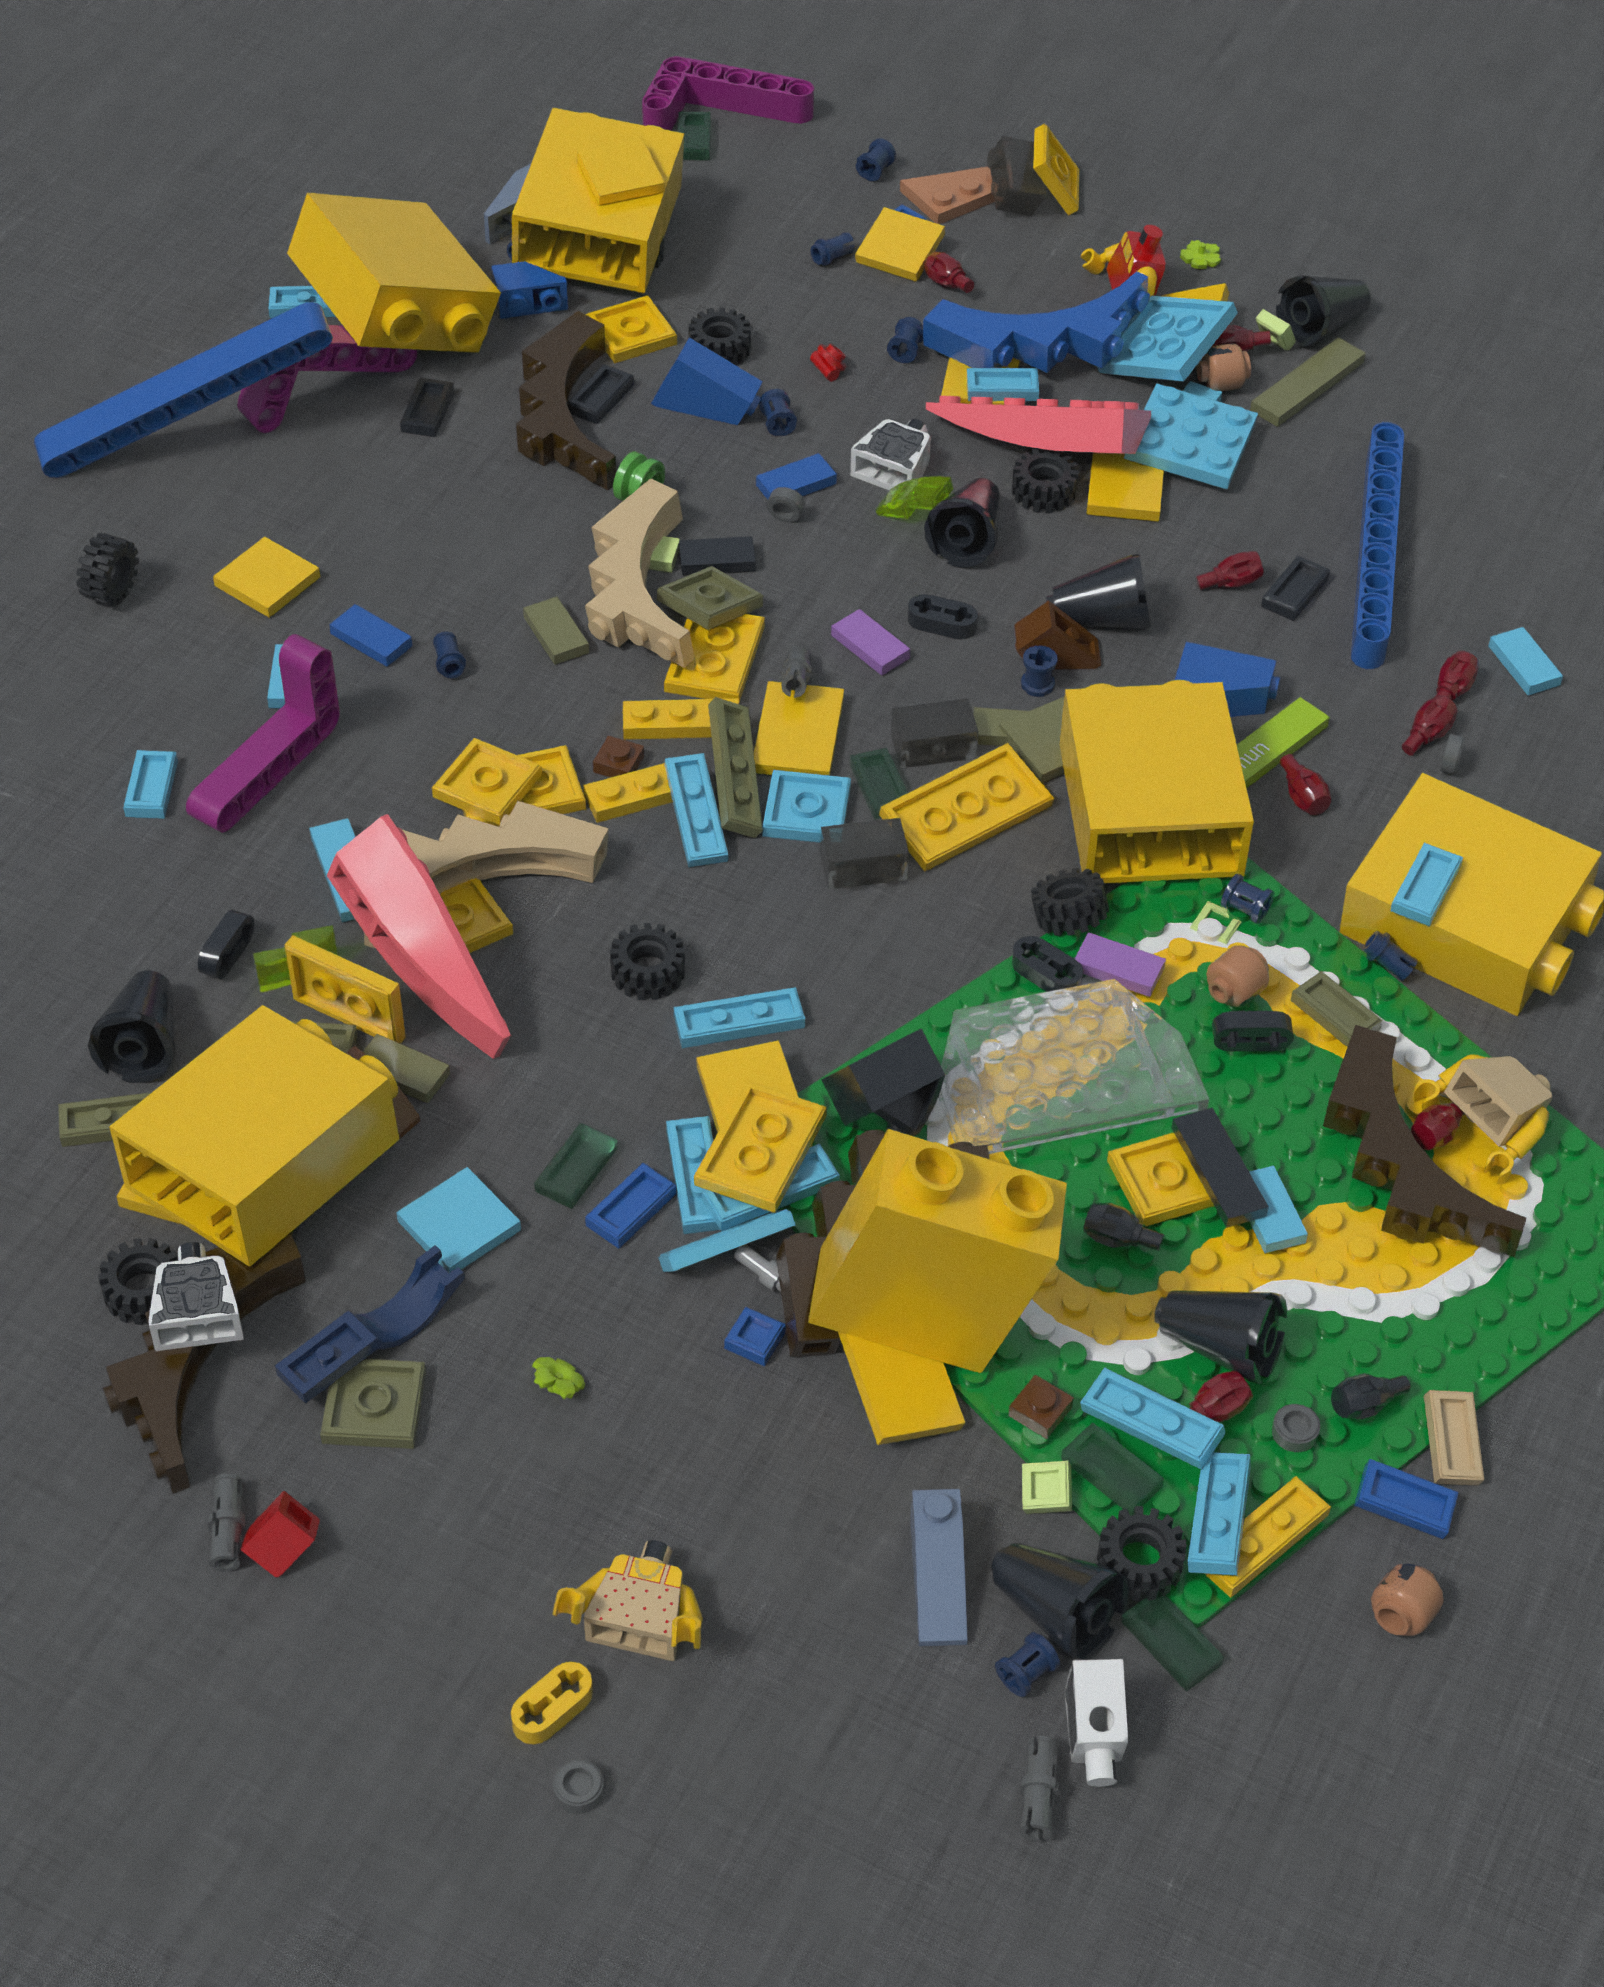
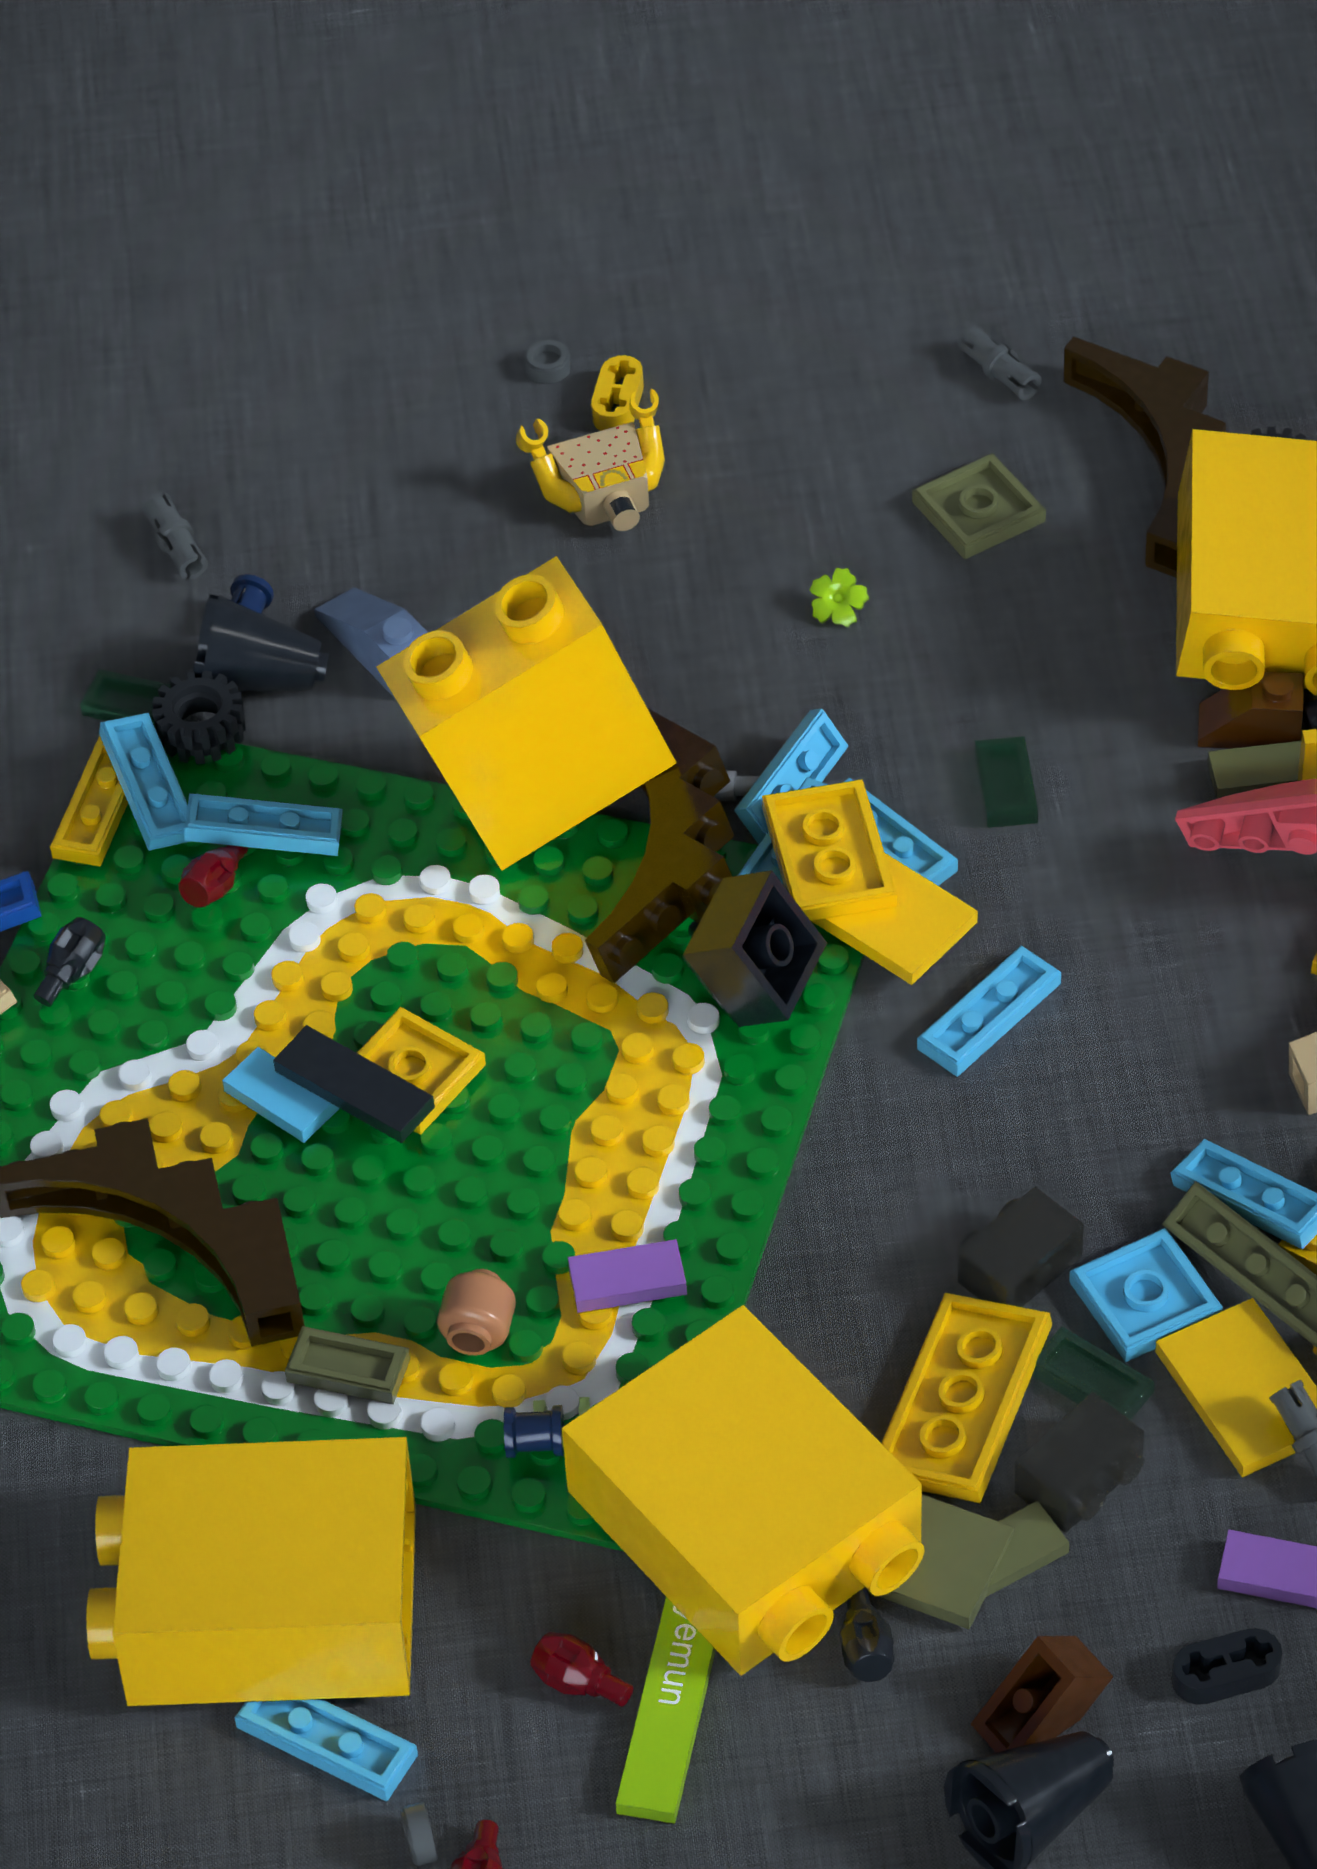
camera: 150 degrees right, 0 degrees up
torso [149,1242,244,1351] -> none
red panel [241,1491,320,1577] -> none
dark blue piece [275,1245,465,1404] -> none
medium azure tile [396,1167,521,1273] -> none
blue tile [585,1163,676,1249] -> none
black tyre [610,923,685,1001] -> none
blue tile [724,1307,786,1367] -> none
clear plate [938,979,1209,1154] -> none
reddish brown plate [1008,1375,1074,1439] -> none
black beam [1012,936,1083,999] -> none
dark blue bush [1021,646,1058,697] -> none
yellowish green tile [1022,1461,1072,1514] -> none
black tyre [1031,868,1109,936] -> none
clear green tile [1061,1422,1164,1516] -> none
white torso [1065,1659,1128,1787] -> none
black piece [1083,1203,1165,1251] -> none
black cone [1154,1290,1288,1384] -> none
blue slope [1175,642,1281,717] -> none
black beam [1212,1011,1294,1051] -> none
dark grey tile [1272,1404,1320,1452] -> none
medium azure tile [1391,843,1463,926] -> none
dark red piece [1411,1102,1465,1150] -> none
tan torso [1414,1054,1552,1184] -> none

